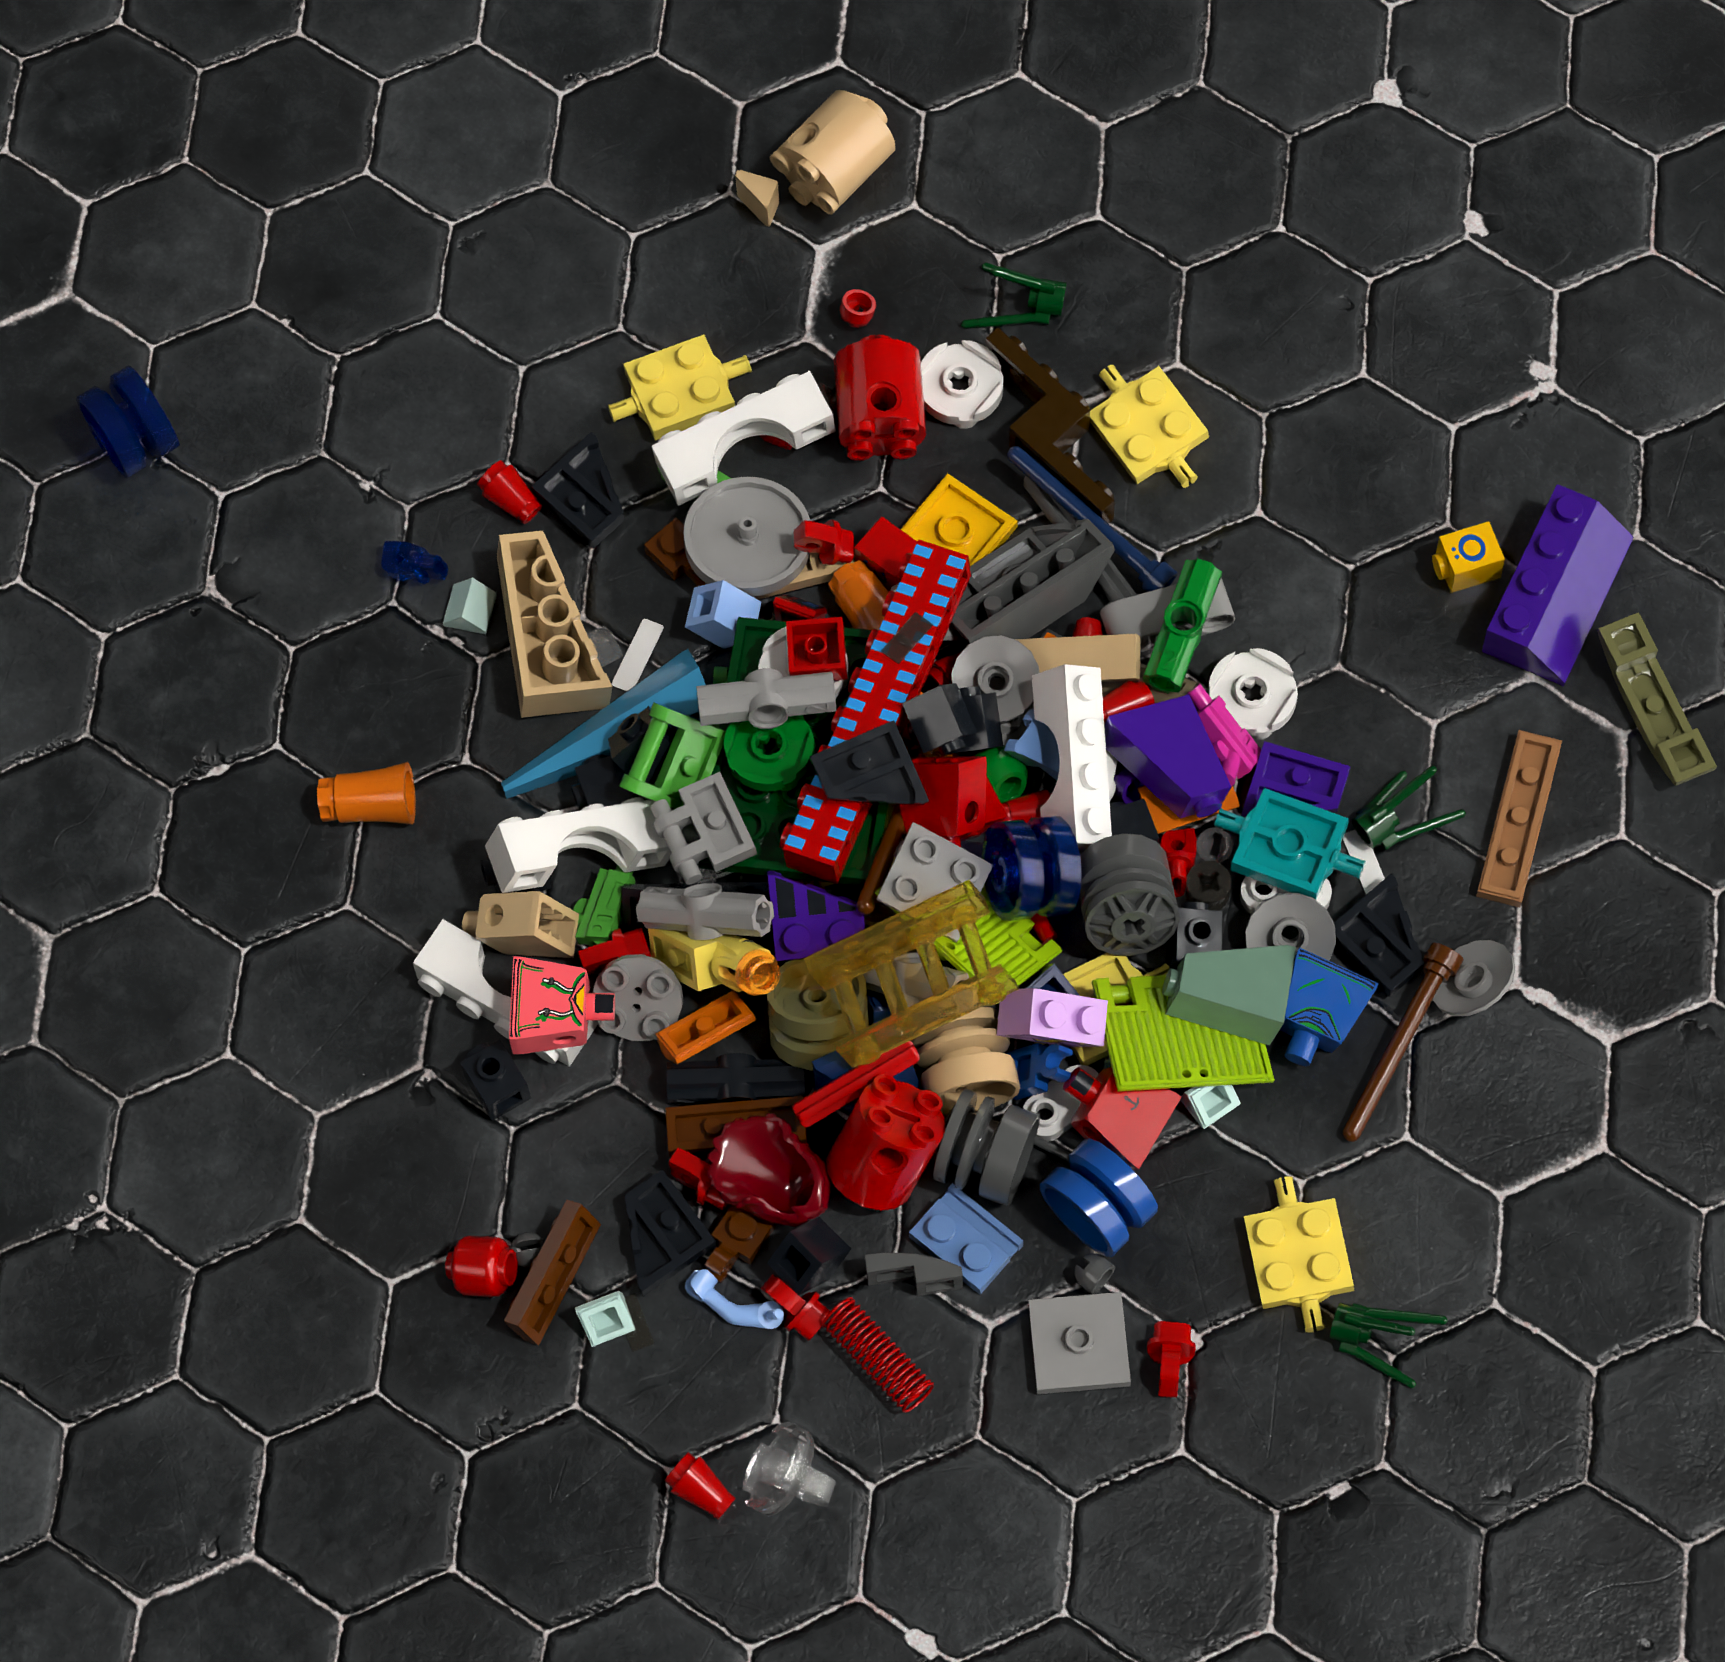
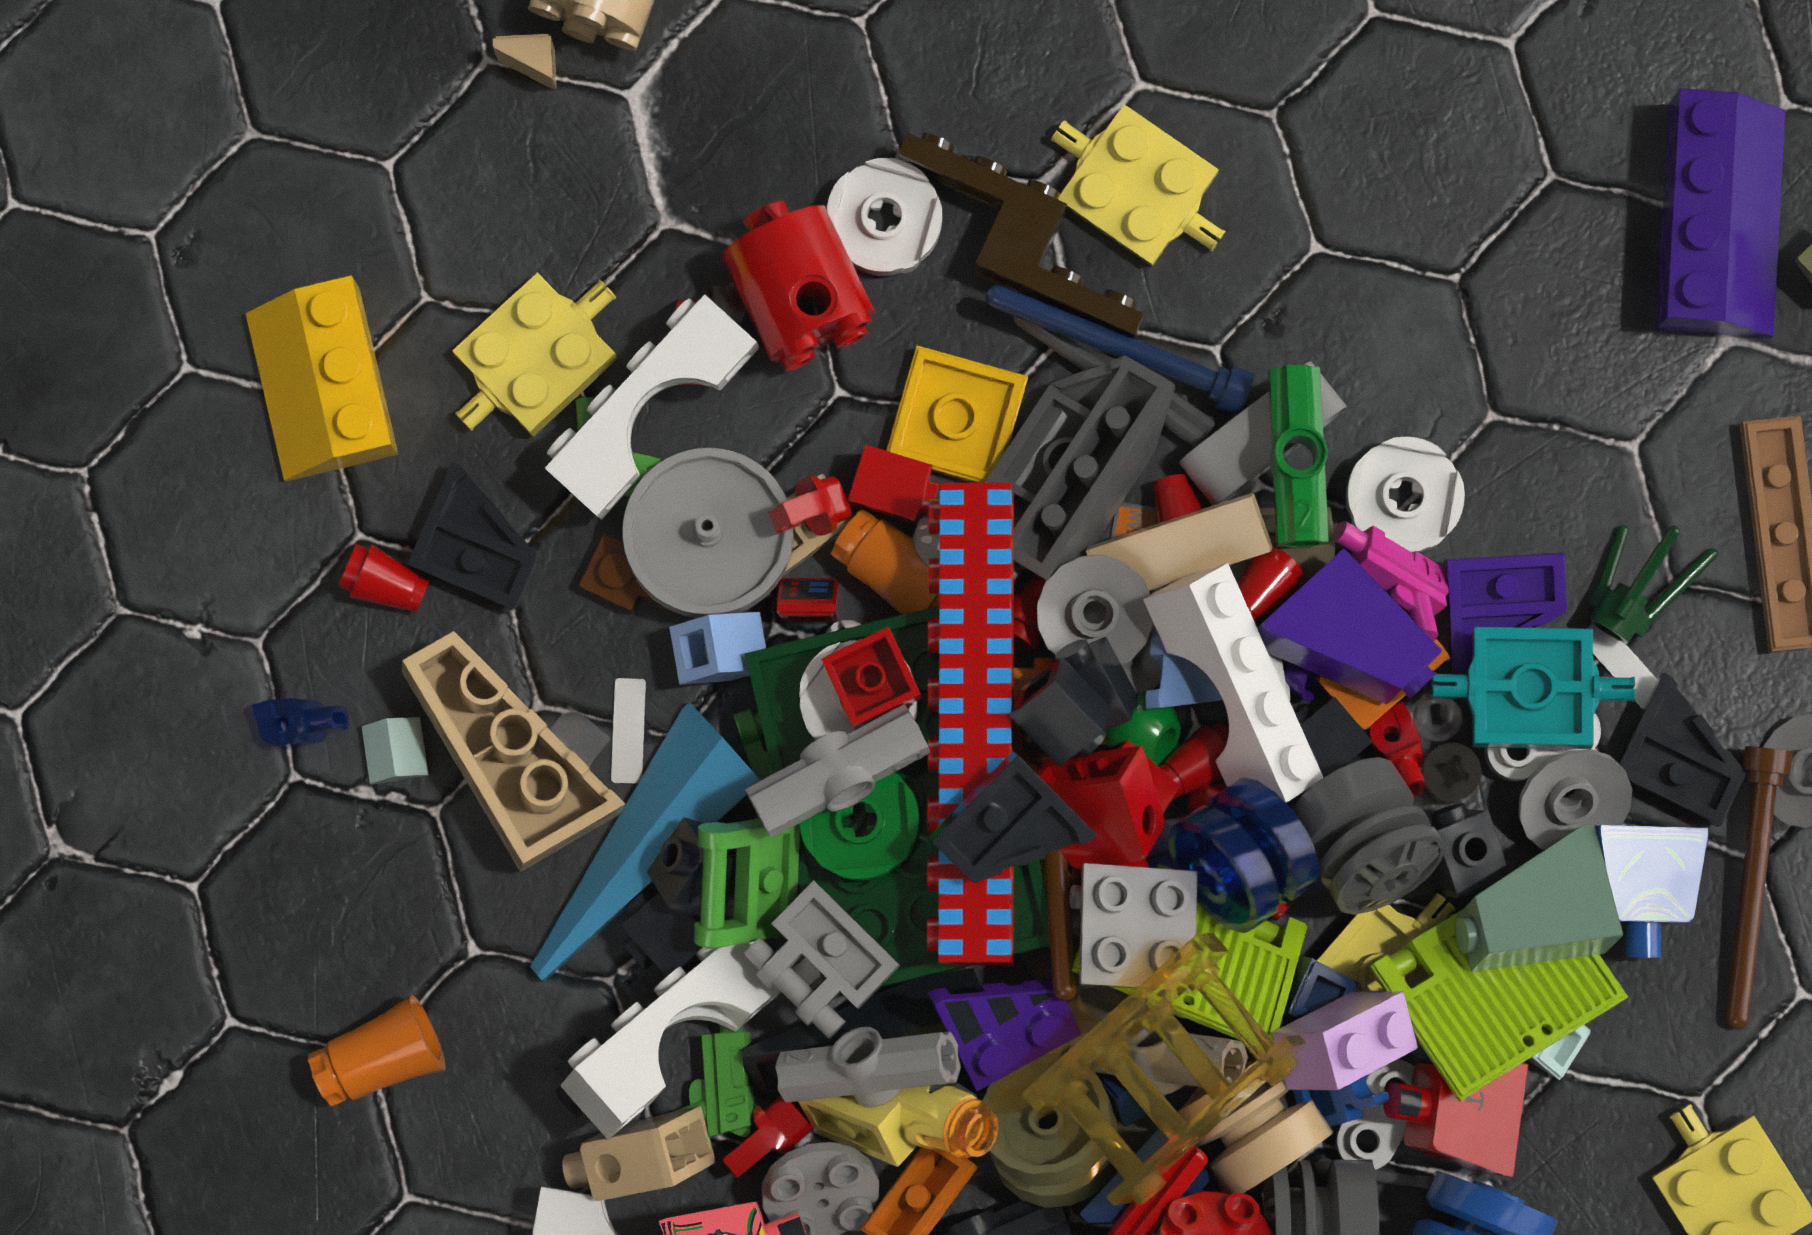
camera: 25 degrees left, 15 degrees up
red hinge [840,289,876,328] -> none
clear smoke piece [881,612,933,664] -> none
dark green plant [961,263,1067,328] -> none
yellow brick [1432,521,1505,593] -> none
none -> yellow slope [245,275,399,482]

